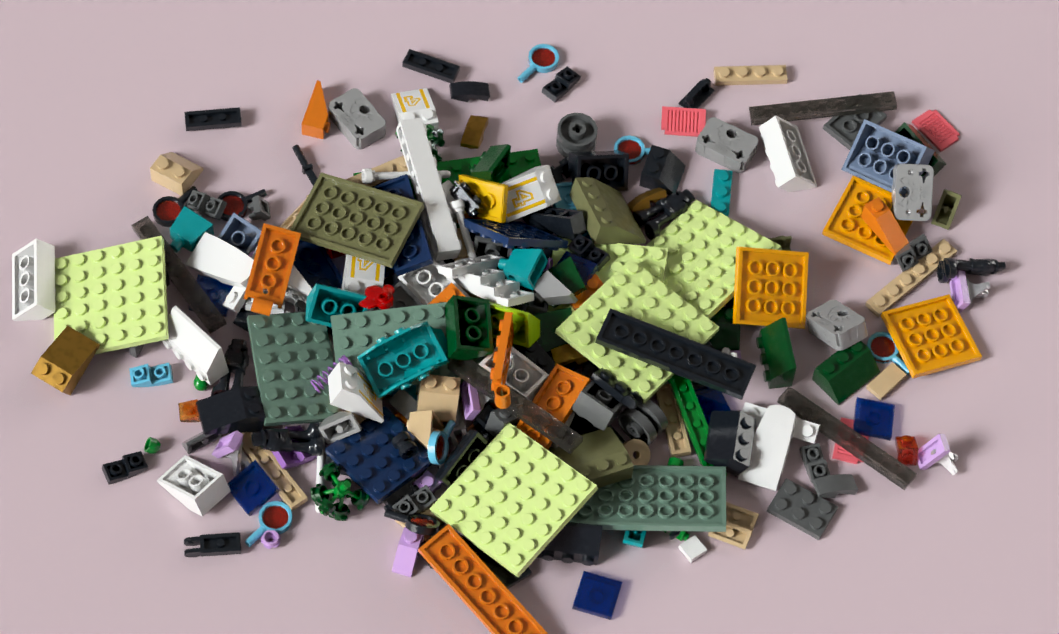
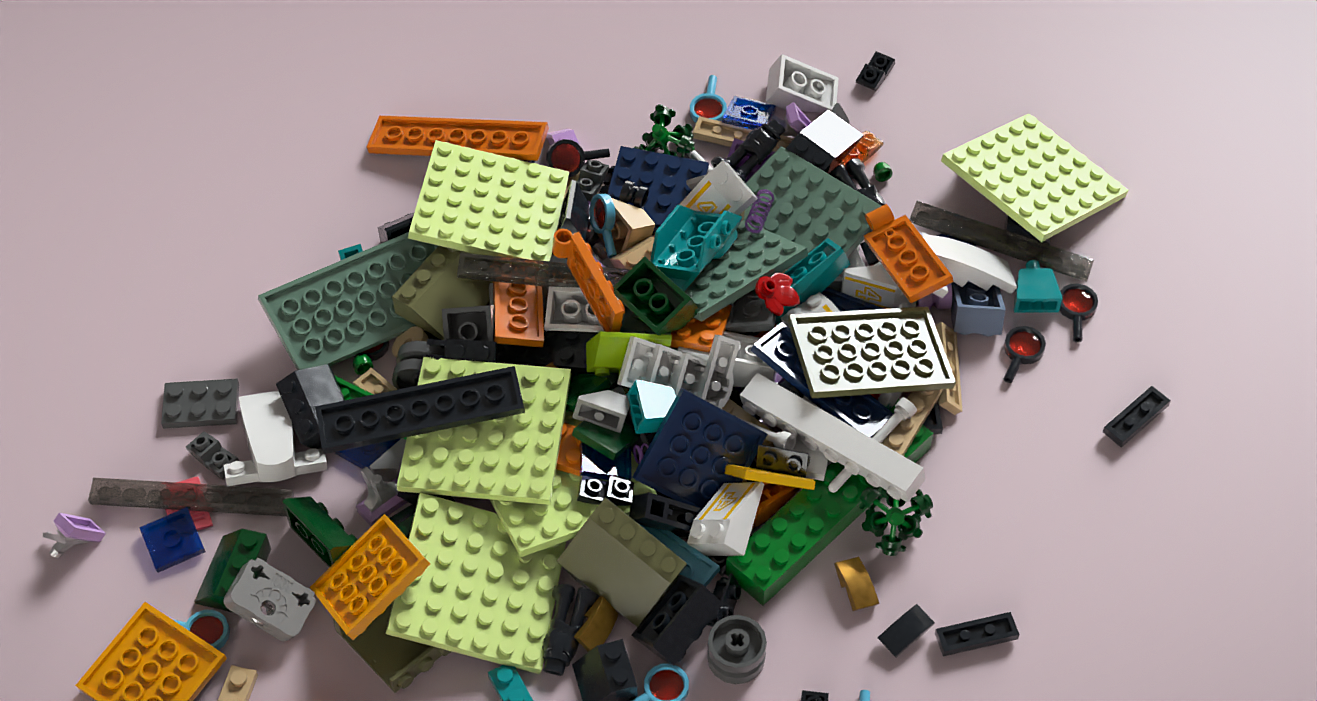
camera: 150 degrees right, 5 degrees down
white slope [12,238,56,321] -> none
pearl gold slope [31,325,100,396] -> none
medium azure slope [129,363,173,387] -> none
green hinge [144,437,161,454] -> none
tan slope [150,152,203,195] -> none
white slope [162,306,229,385] -> none
black hinge [184,532,241,558] -> none
dark grey slope [185,190,228,220] -> none
dark grey tile [247,195,271,221] -> none
lavender plate [261,530,281,549] -> none
black sword [292,145,318,186] -> none
orange slope [301,80,331,139] -> none
light grey axle [329,88,386,150] -> none
white slope [391,88,439,131] -> none
dark green slope [470,144,511,183] -> none
clear blue tile [572,571,622,620] -> none
tan slope [708,502,759,550] -> none
dark grey slope [812,474,858,498] -> none
tan tile [866,362,907,401] -> none
clear red bracket [895,435,919,466] -> none

